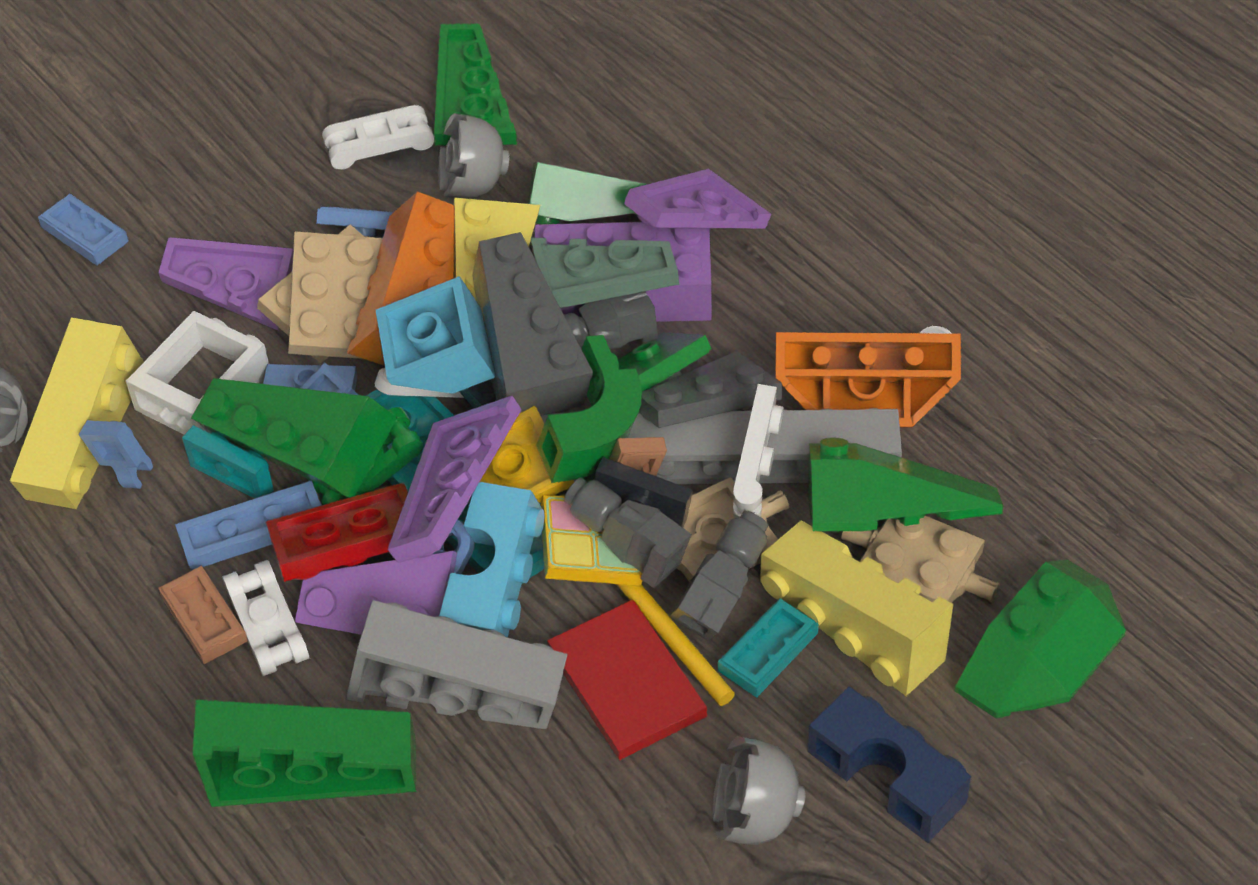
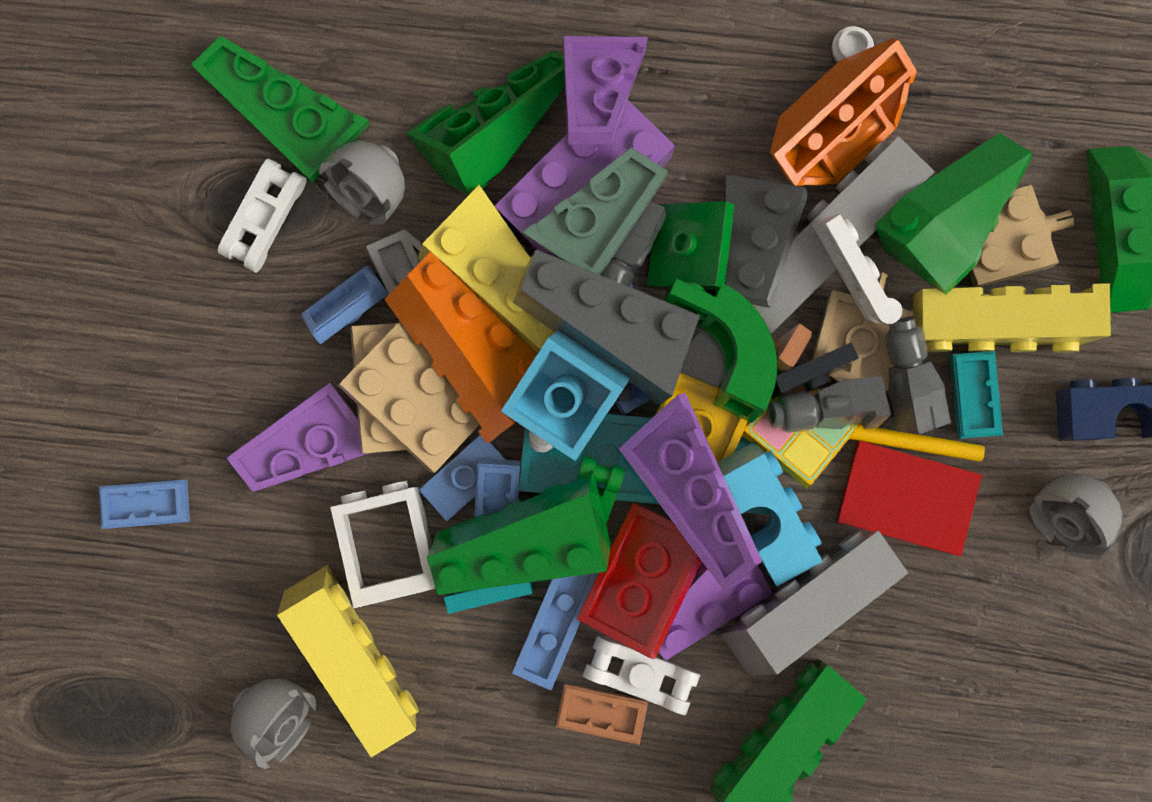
camera: 45 degrees left, 35 degrees up
medium blue plate [79,420,153,489] -> none

